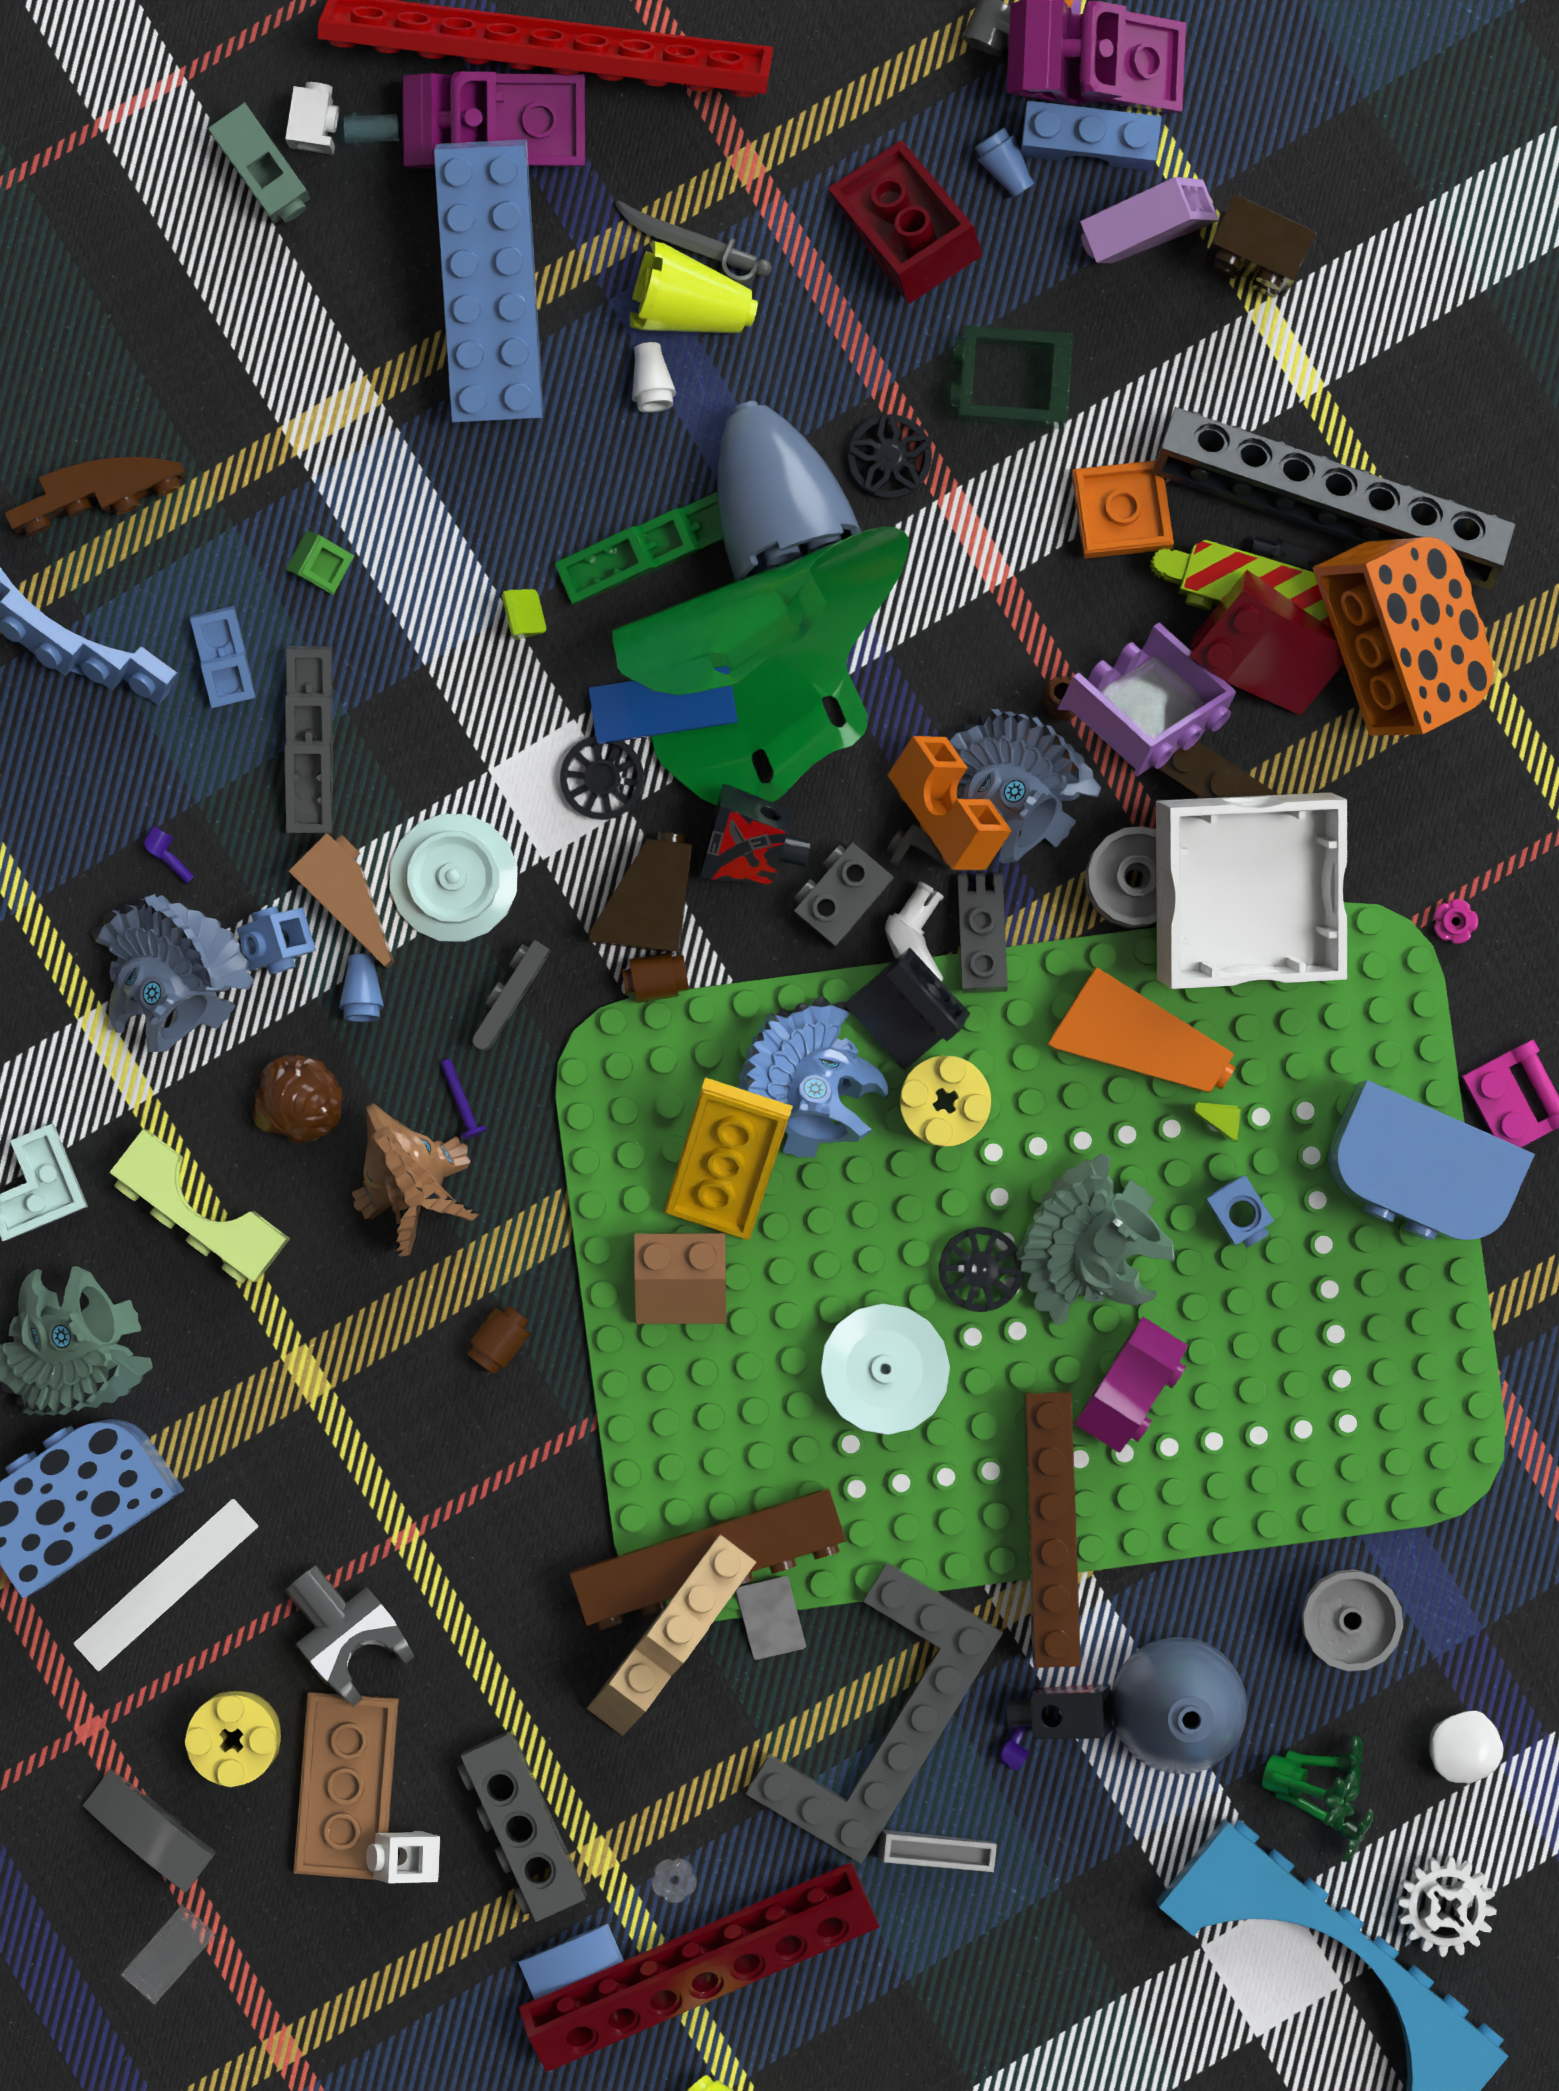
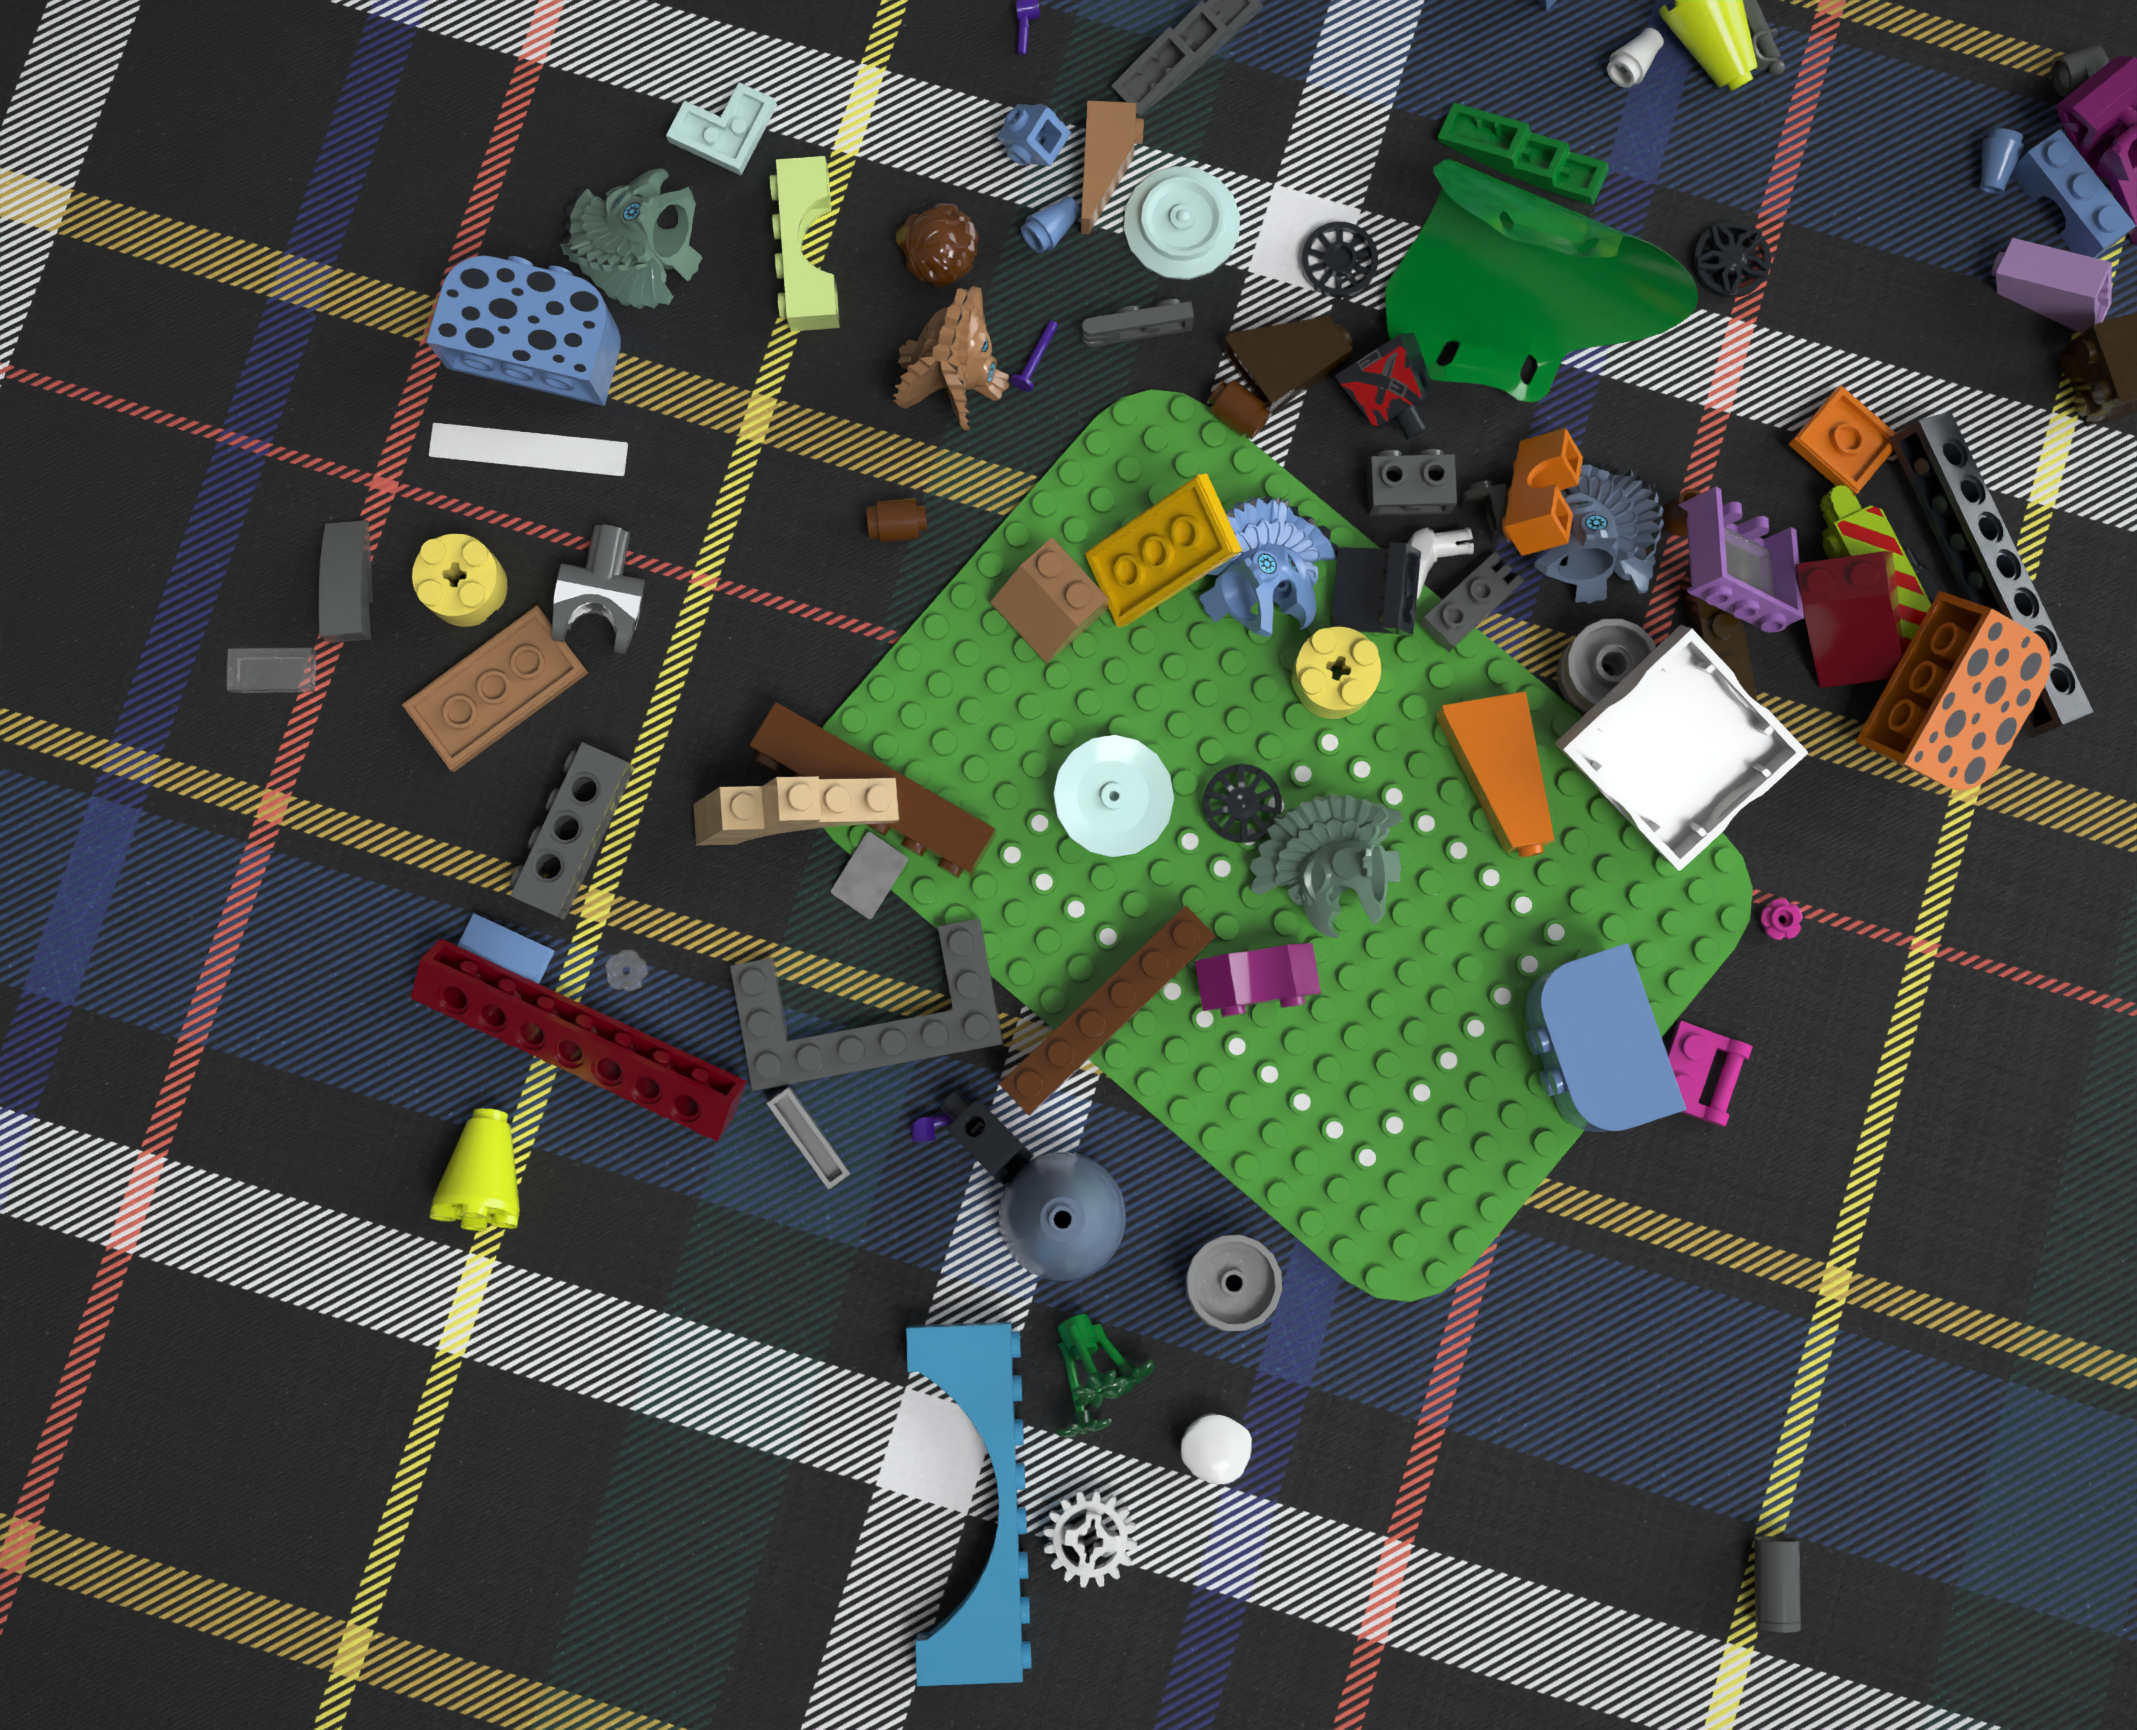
camera: 50 degrees right, 5 degrees down
sand blue piece [91,894,254,1052] -> none
white brick [366,1831,440,1883] -> none
lime slope [502,589,546,640] -> none
blue piece [589,666,738,744] -> none
sand blue cylinder [717,401,861,582] -> none
dark red slope [828,140,983,304] -> none
clear green window [950,325,1073,430] -> none
lime slope [1191,1102,1241,1142] -> none
medium blue brick [1203,1175,1274,1248] -> none

